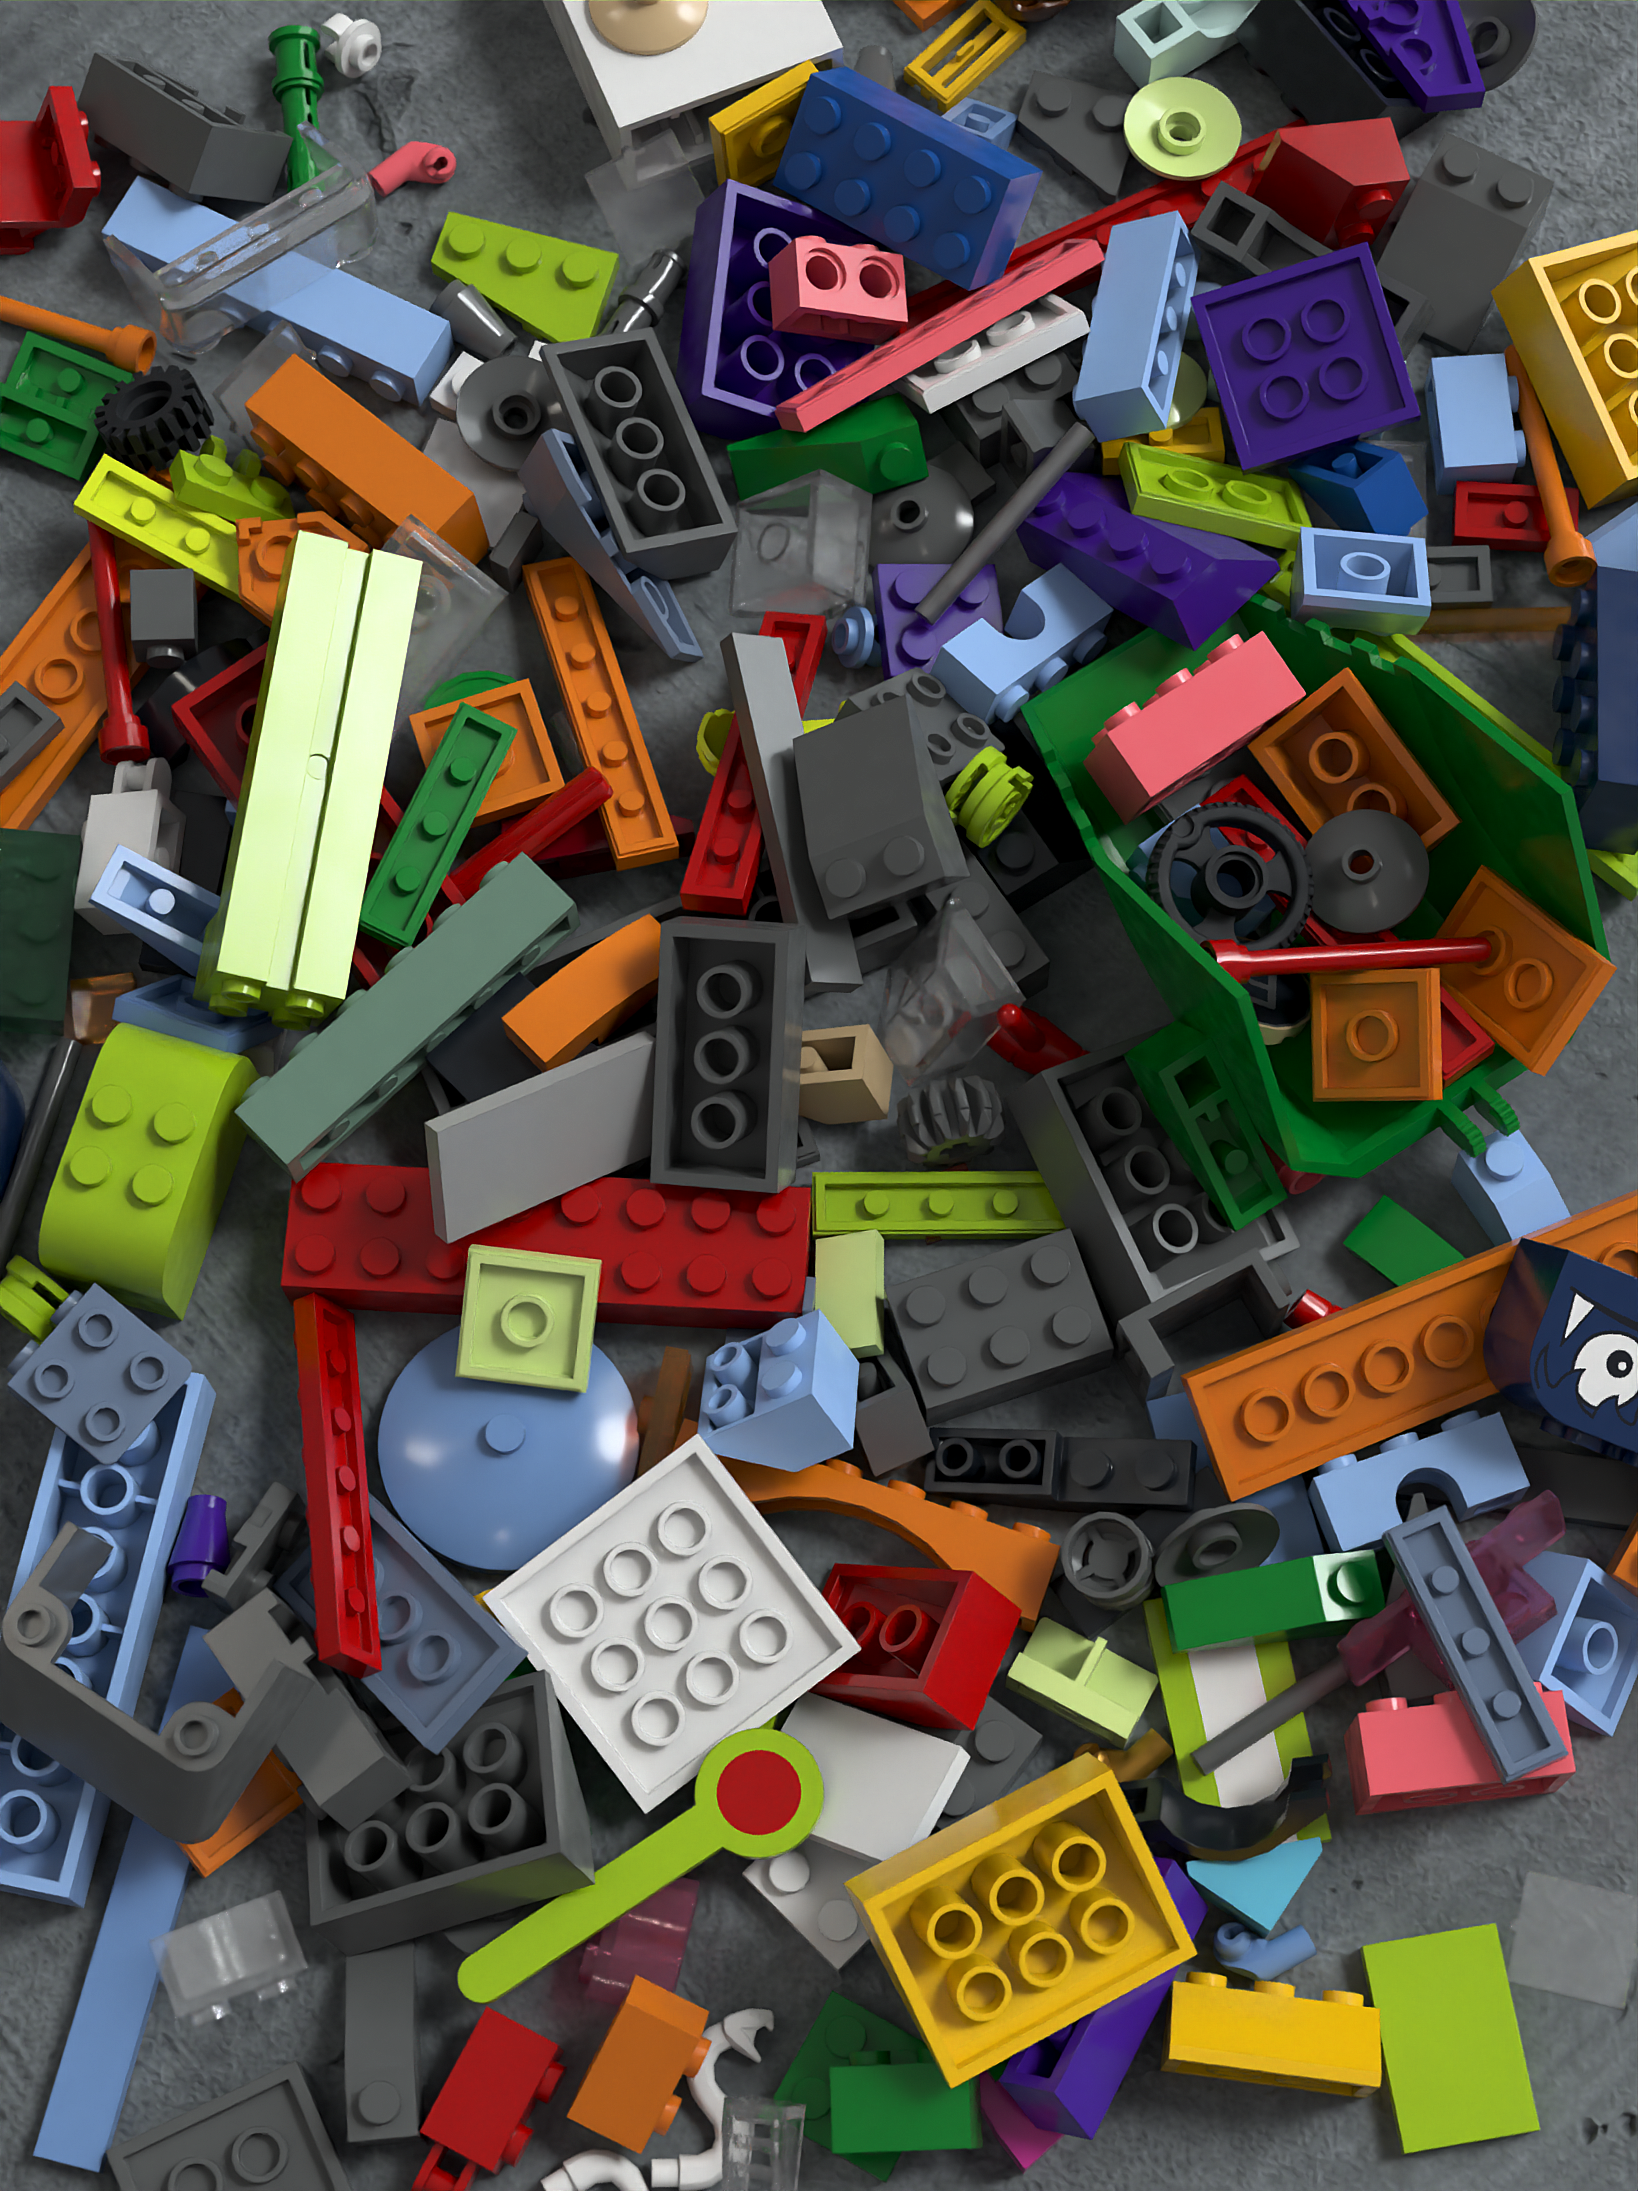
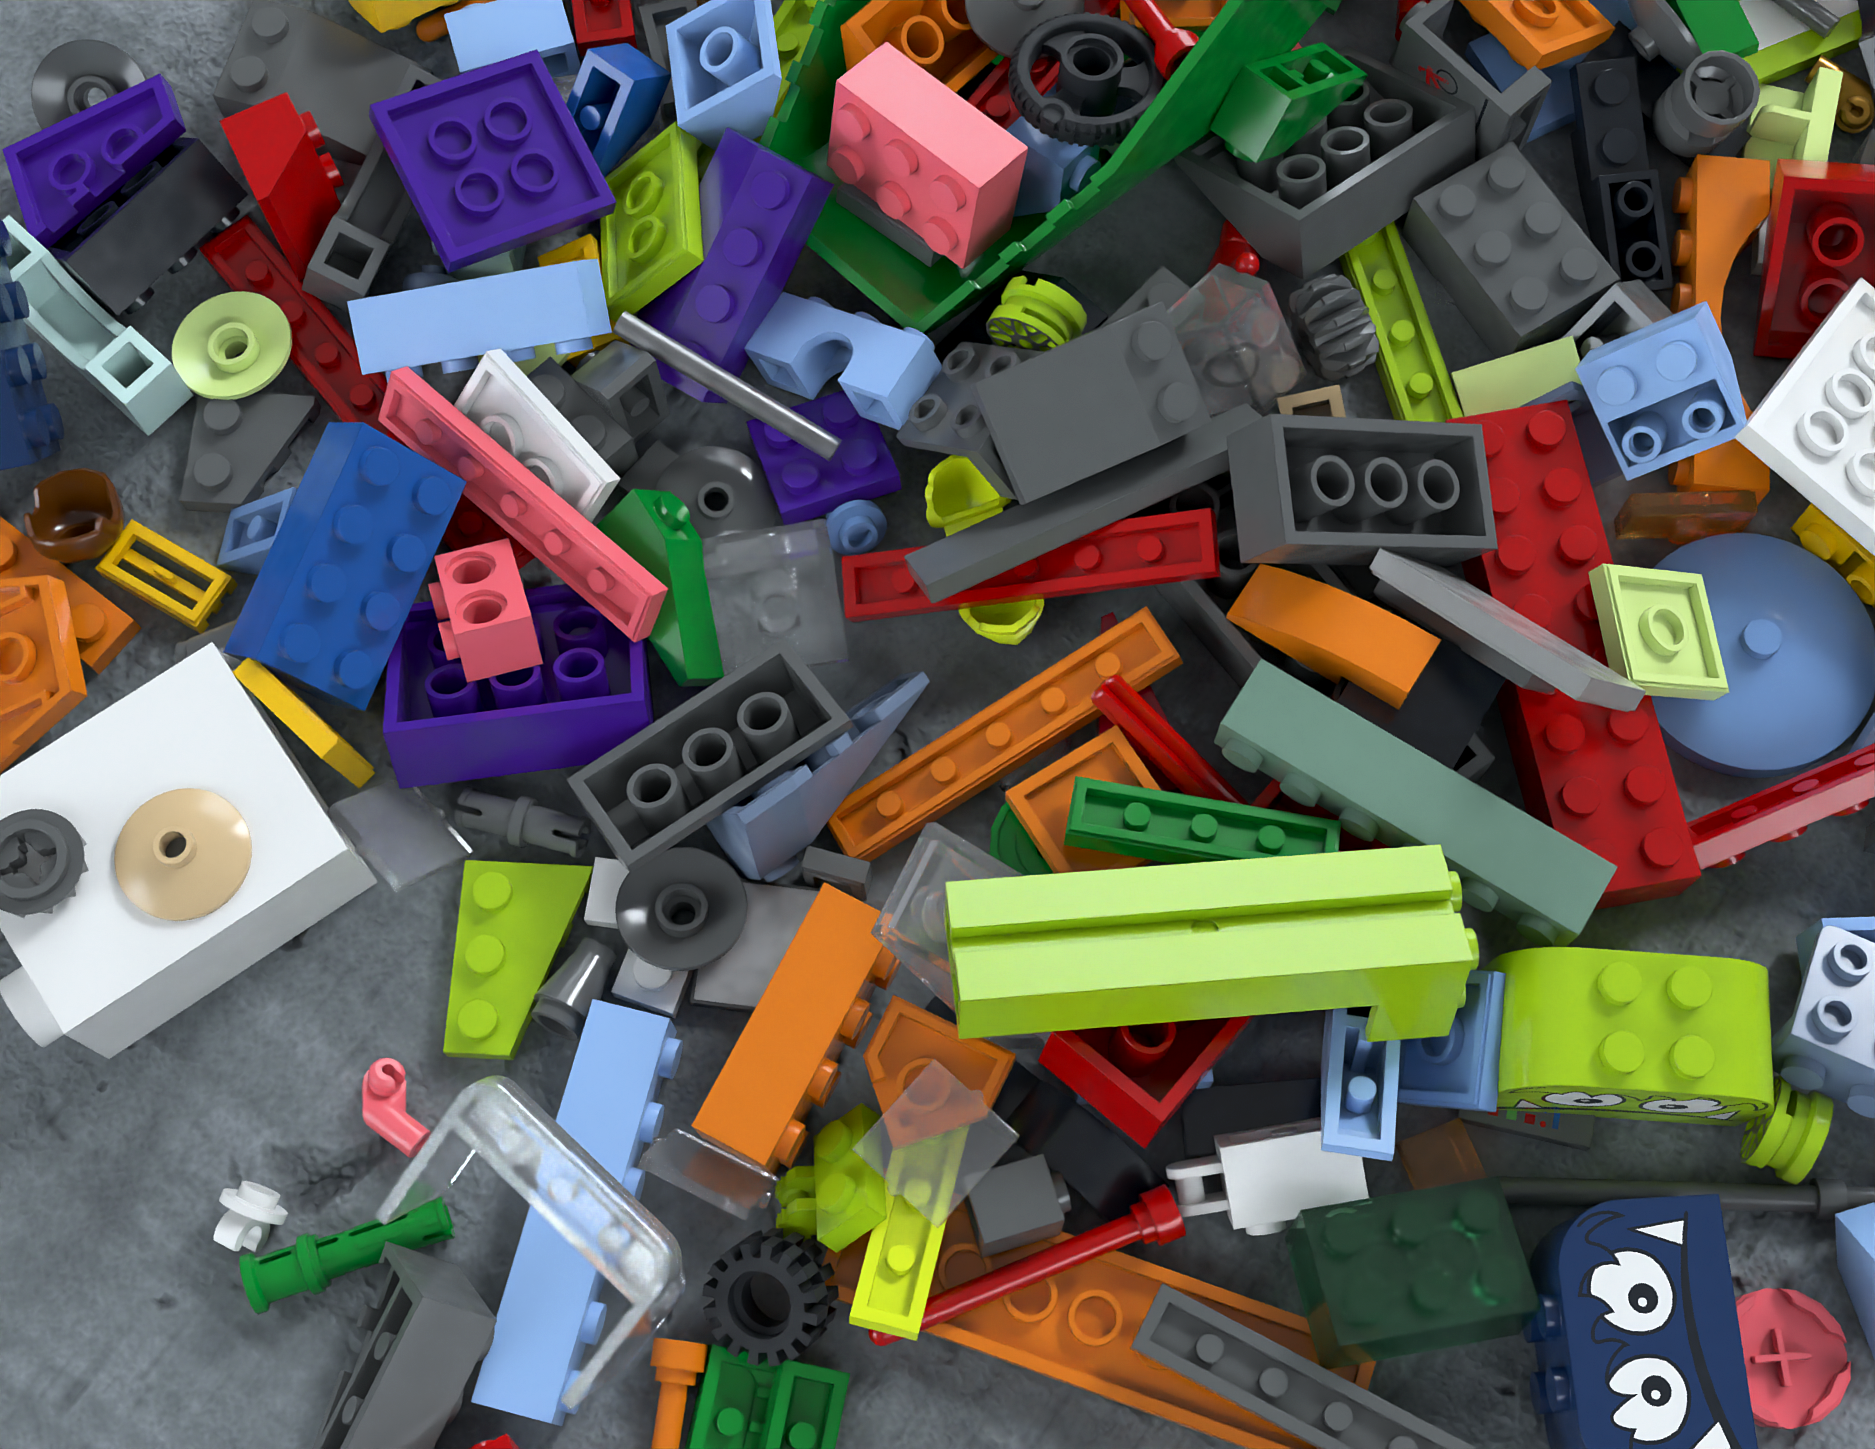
camera: 105 degrees left, 0 degrees up
none -> clear piece [852,1058,1020,1228]

